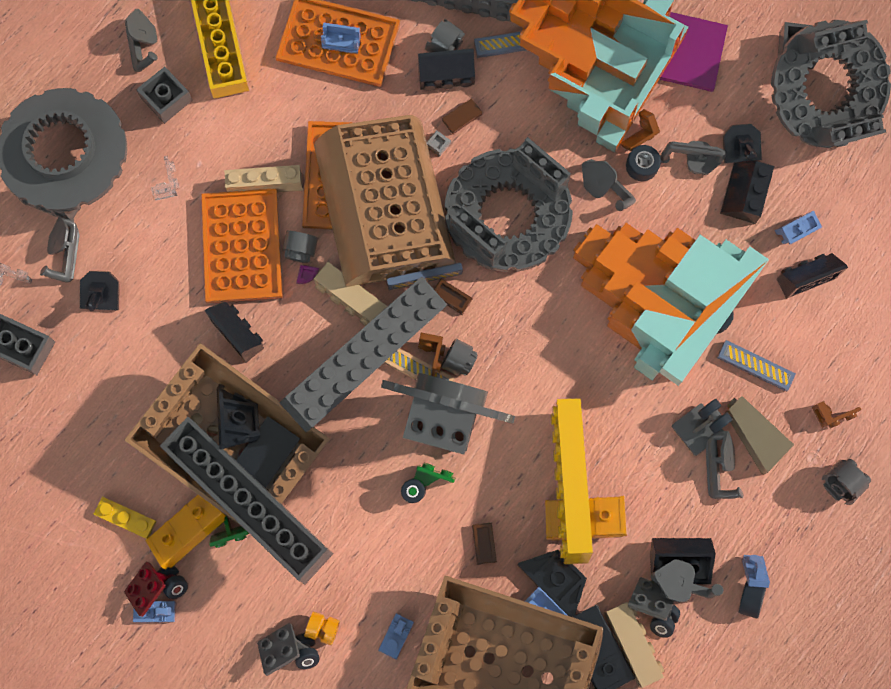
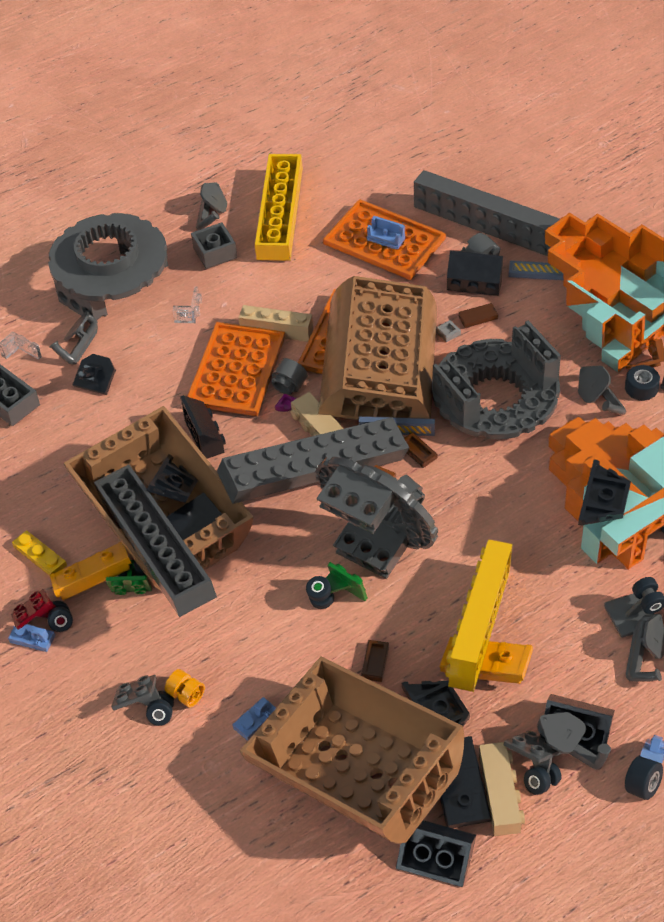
camera: 25 degrees right, 25 degrees down
none -> black wing [578,459,631,526]

